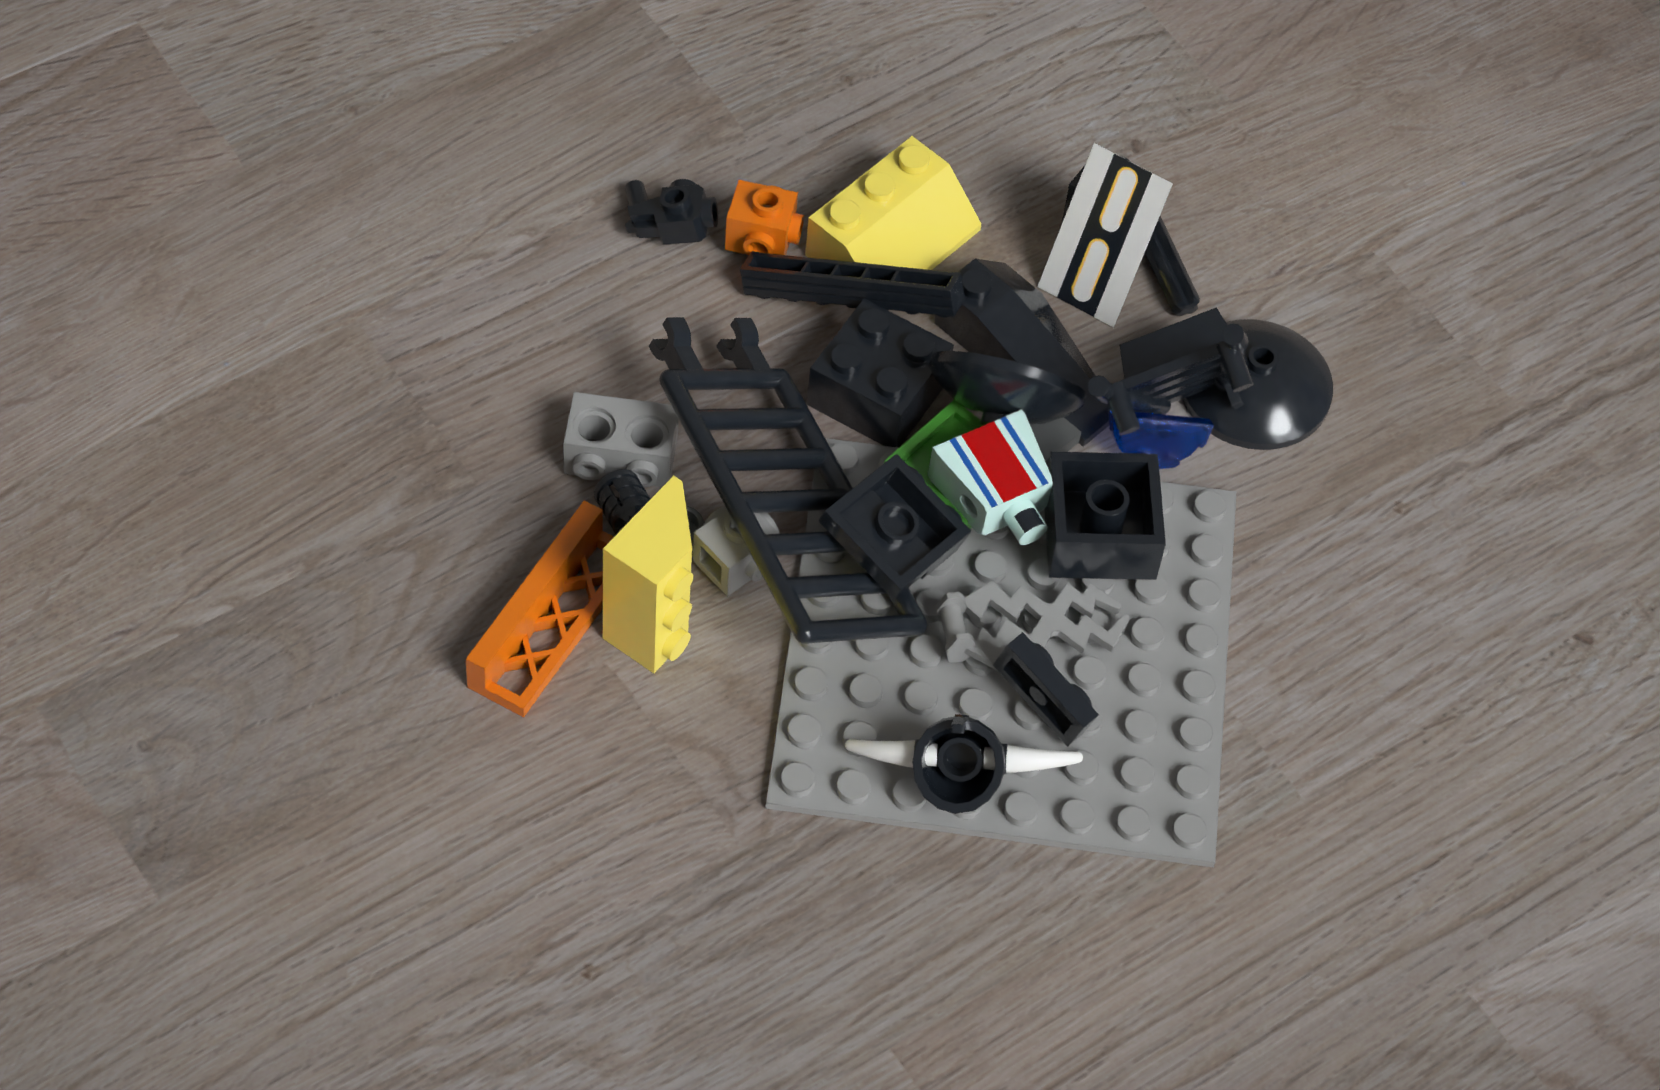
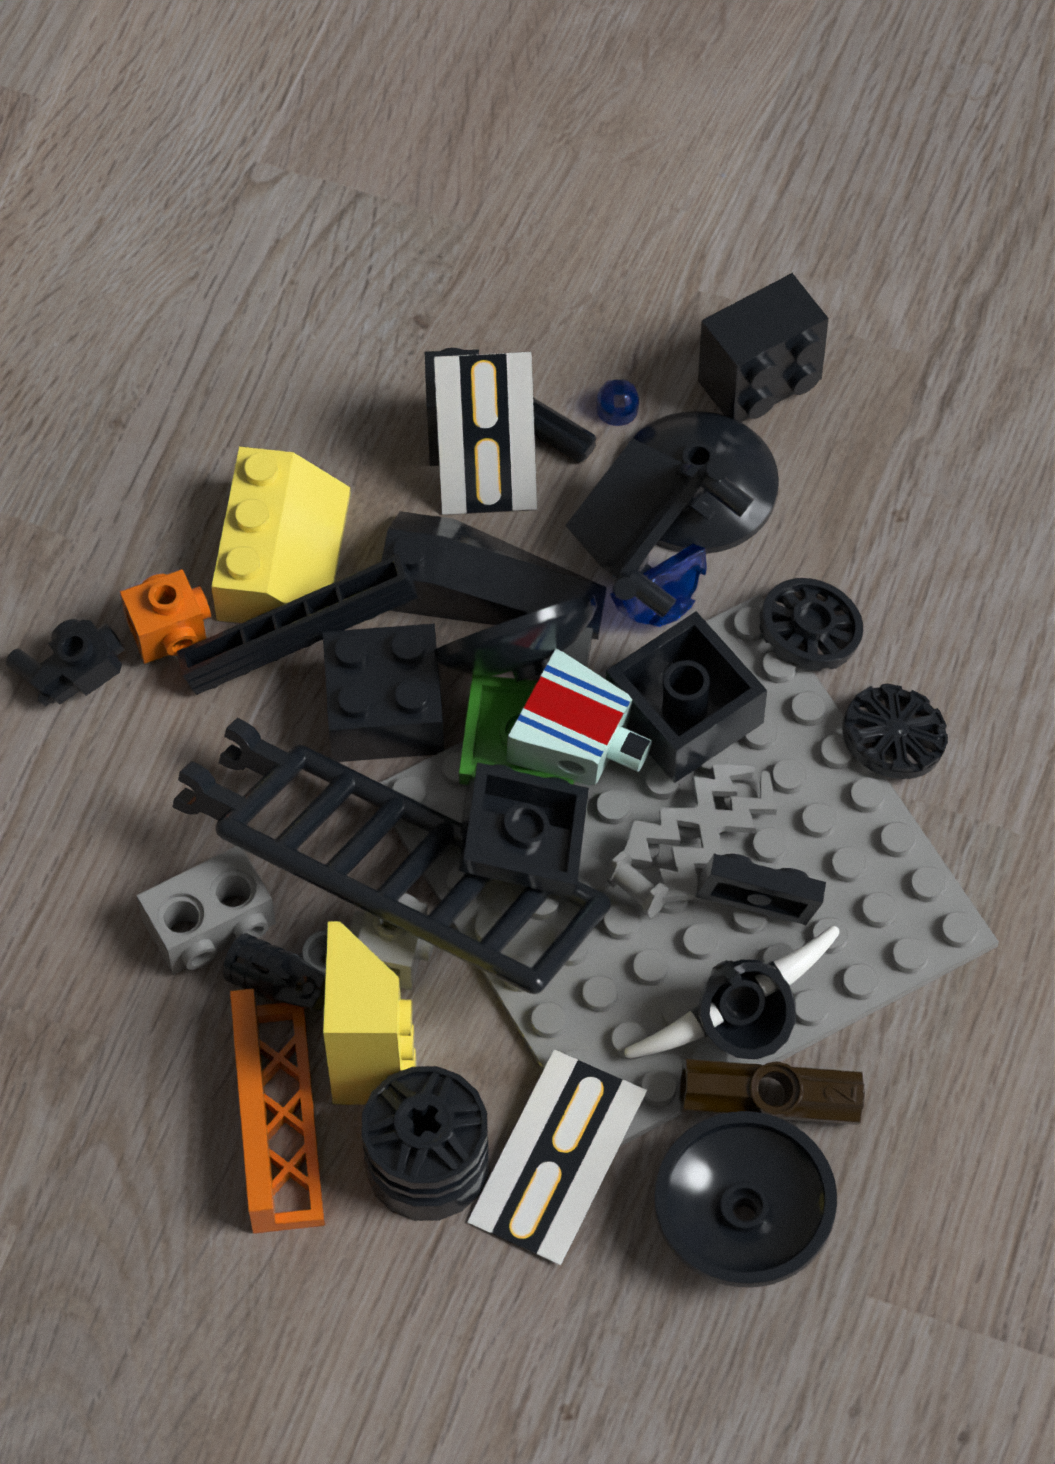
camera: 30 degrees left, 5 degrees up
none -> black wheel [362,1066,489,1221]
none -> sticker [467,1049,647,1265]
none -> clear blue hinge [596,379,639,426]
none -> black dish [654,1111,837,1288]
none -> dark brown piece [679,1059,865,1125]
none -> black brick [698,273,829,422]
none -> black wheel [759,578,863,671]
none -> black wheel [842,684,948,779]

